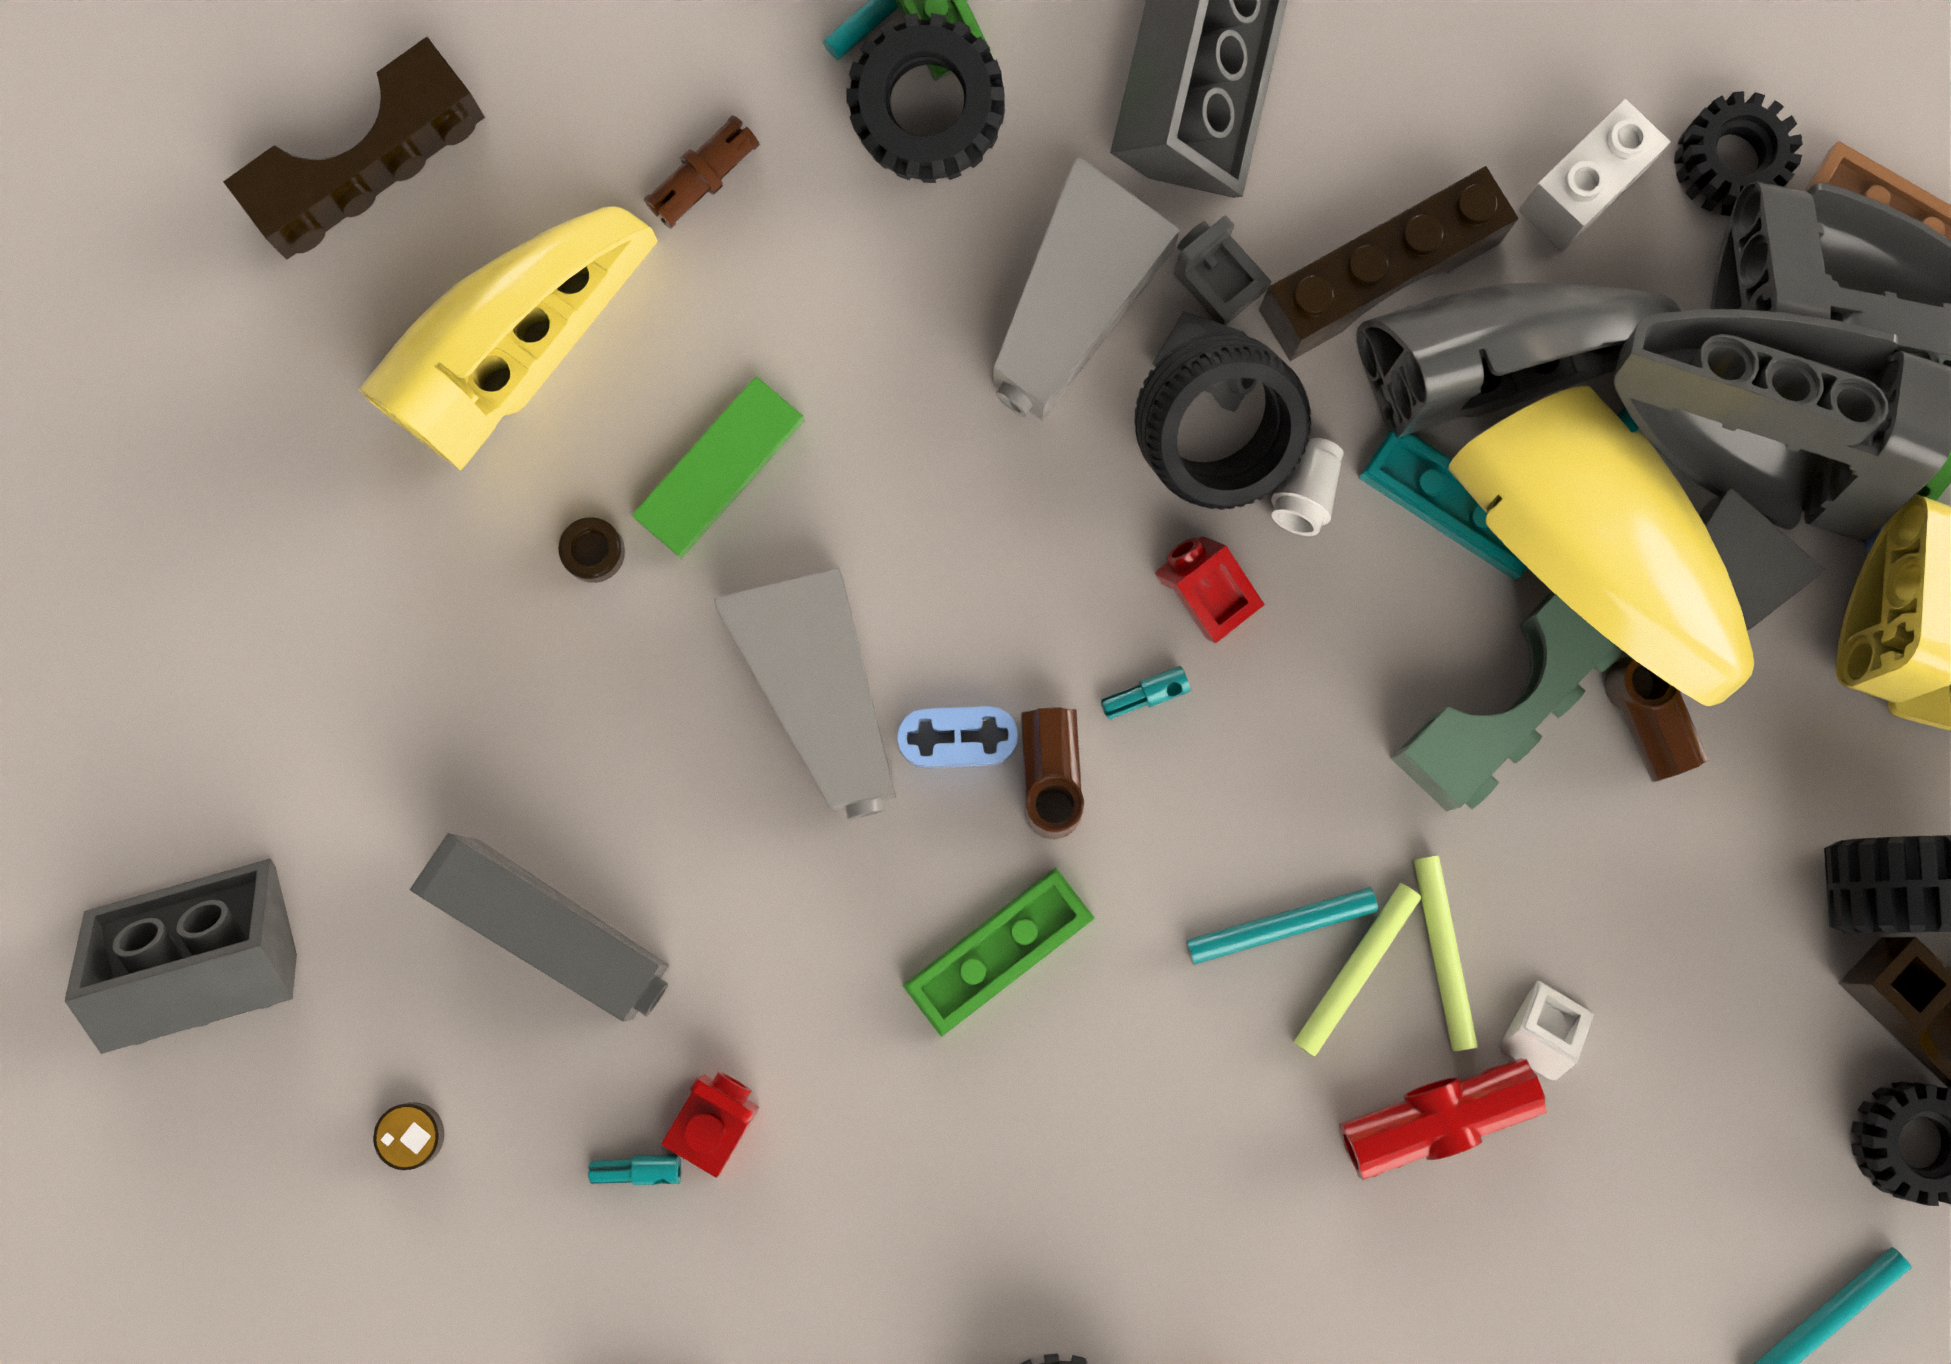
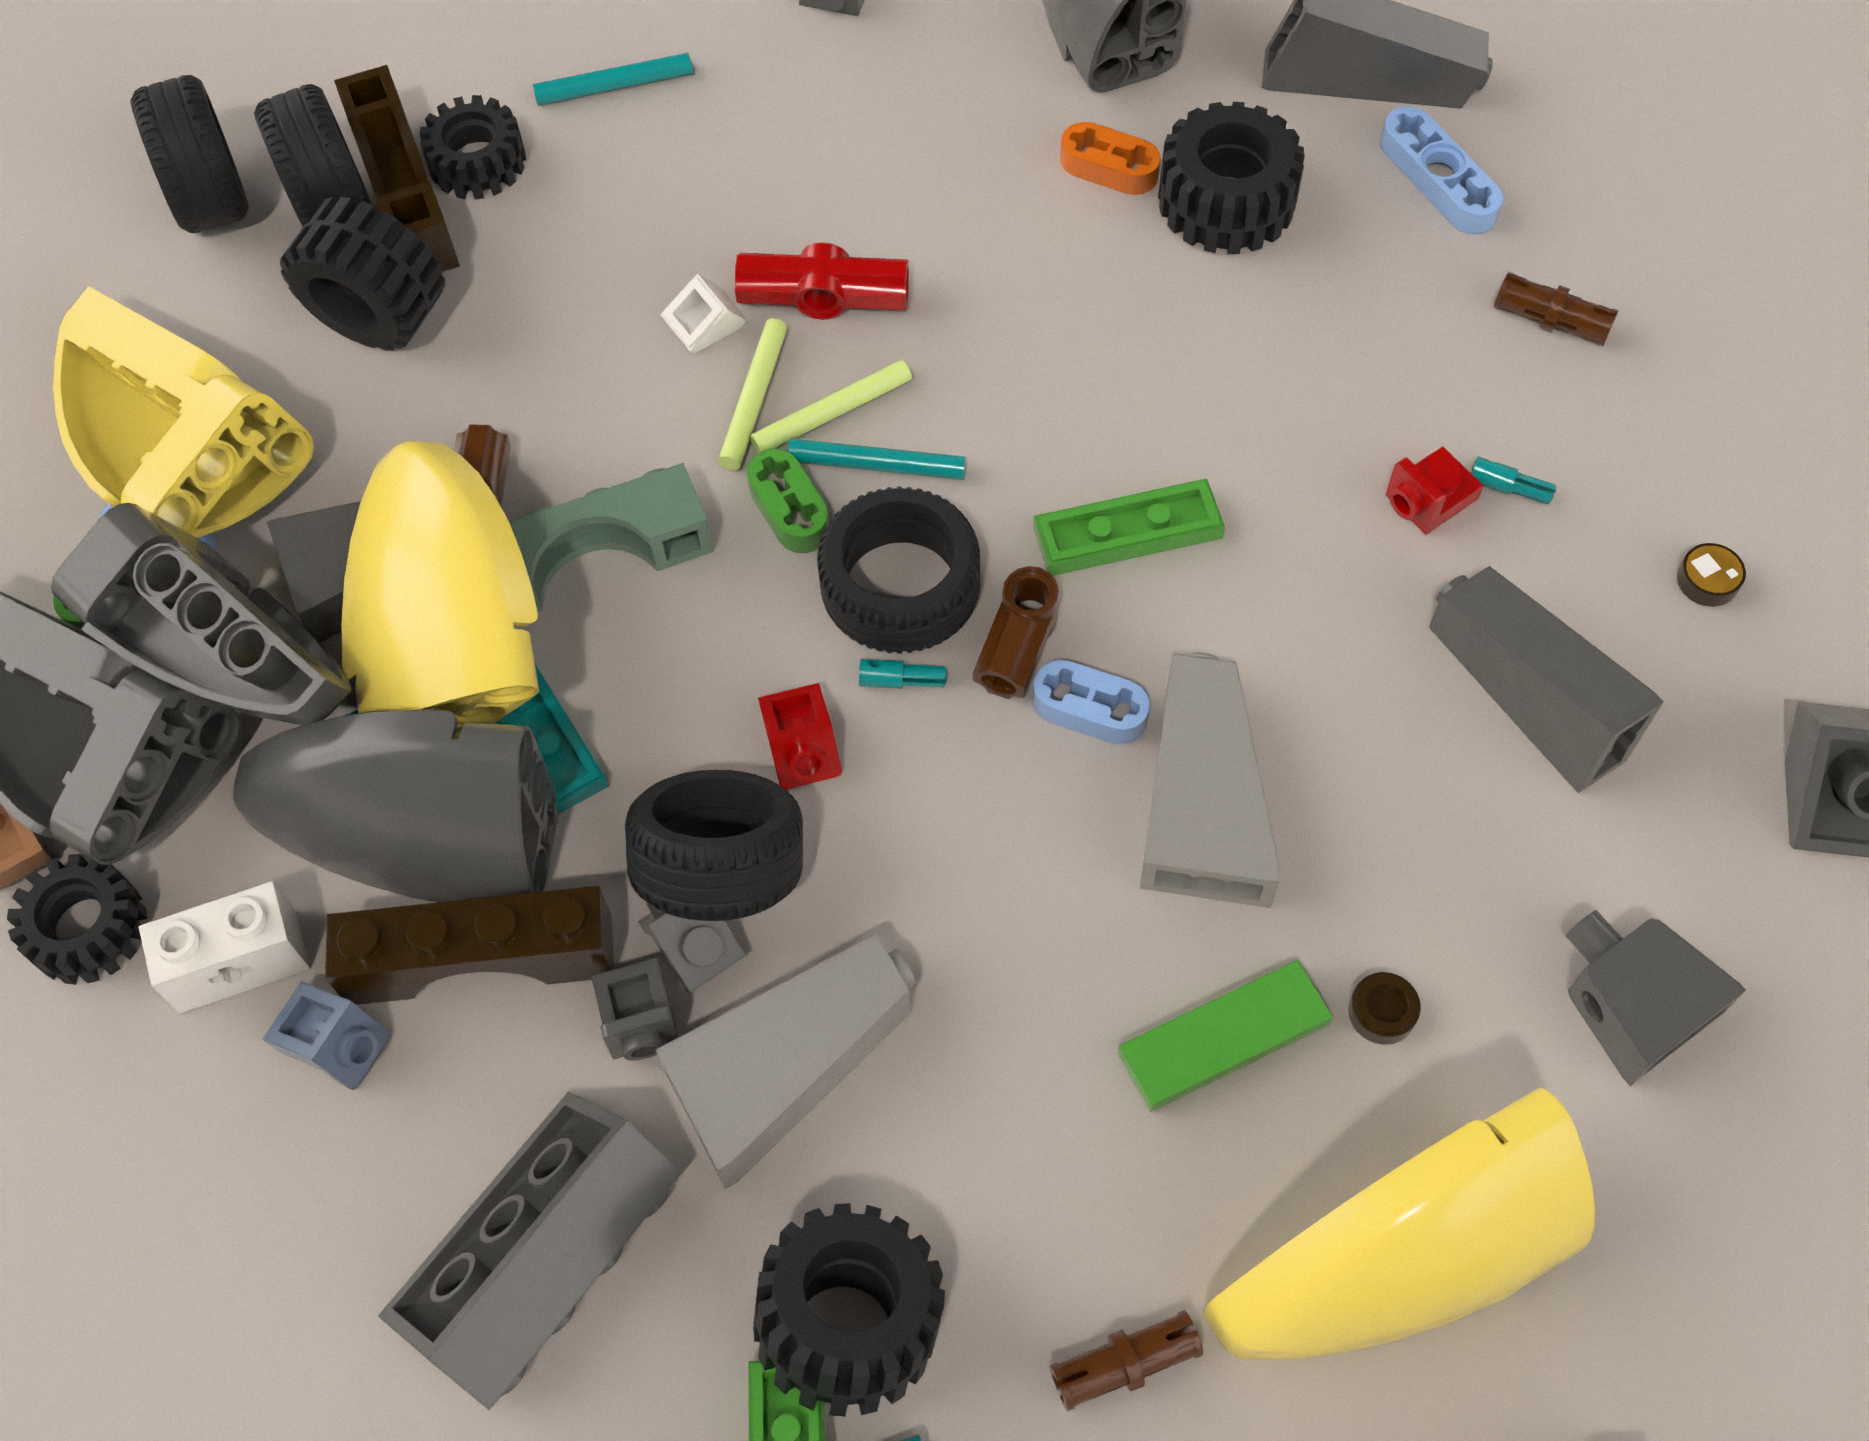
camera: 155 degrees left, 20 degrees down
white cone [1271,438,1344,536] -> none
none -> sand blue bracket [262,981,390,1090]
none -> bright green beam [747,449,829,553]
none -> black tyre [817,486,980,654]
none -> dark grey torso [1565,910,1746,1086]

